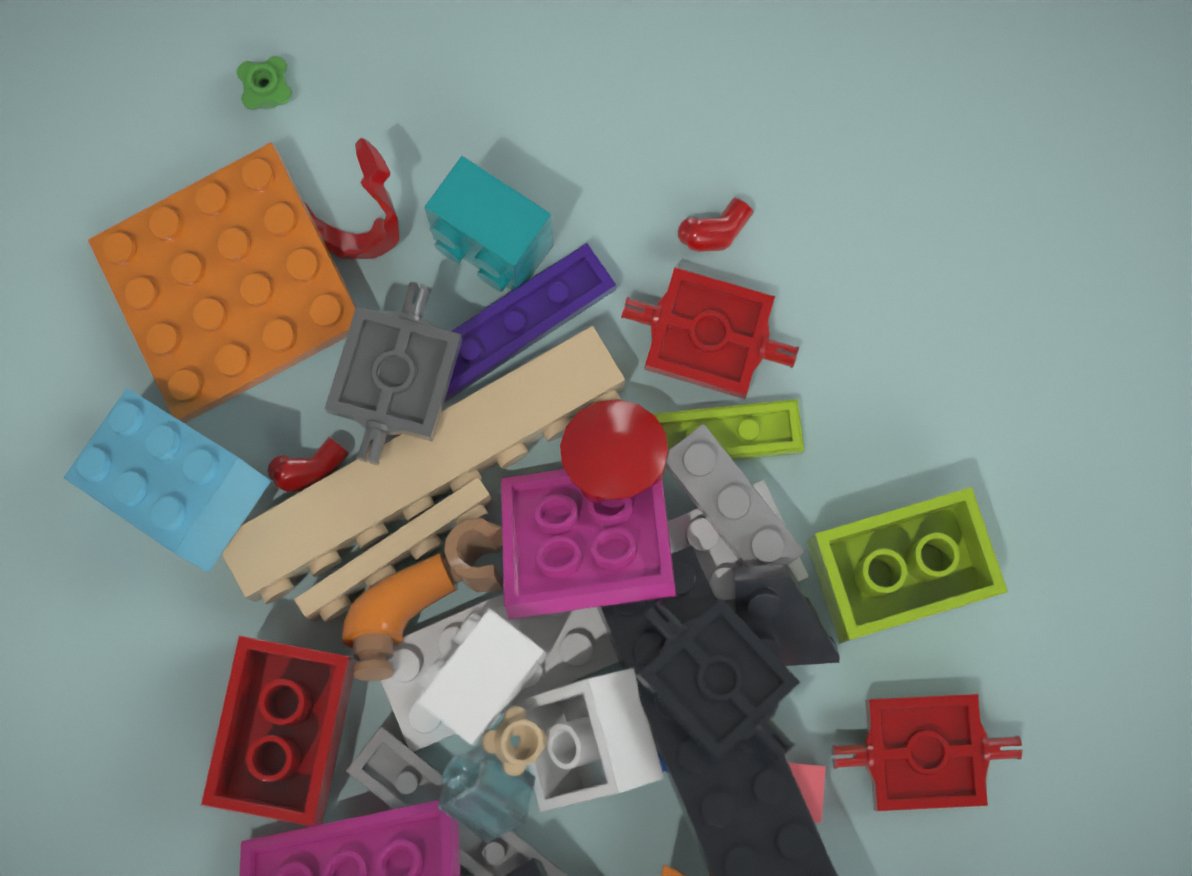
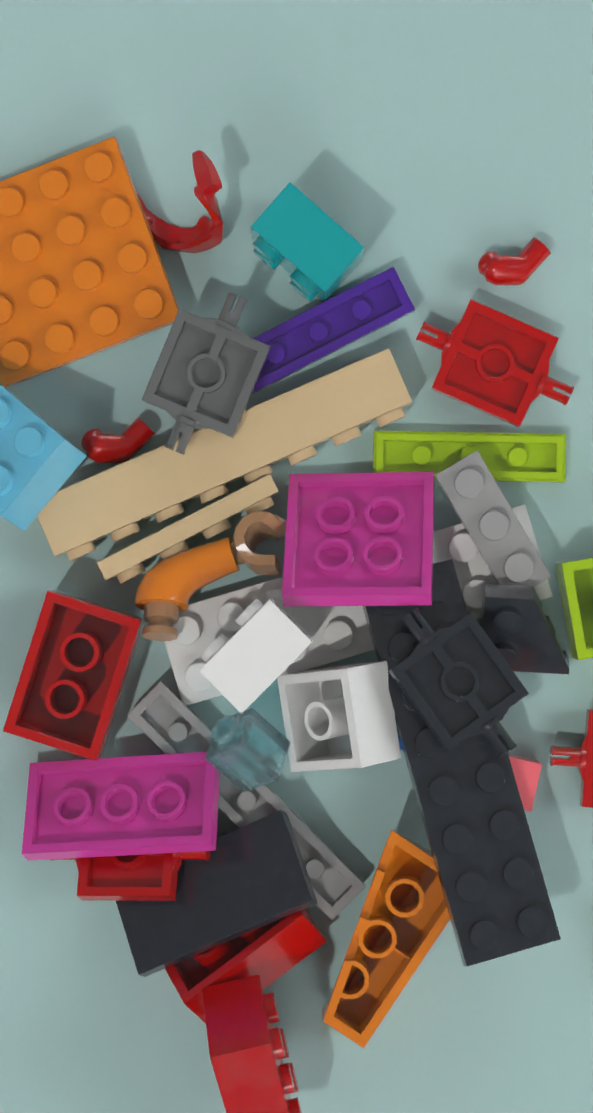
camera: 10 degrees right, 10 degrees up
bright green plate [236,56,292,110] -> none
tan plate [482,706,547,776] -> none
red dish [560,399,668,502] -> none

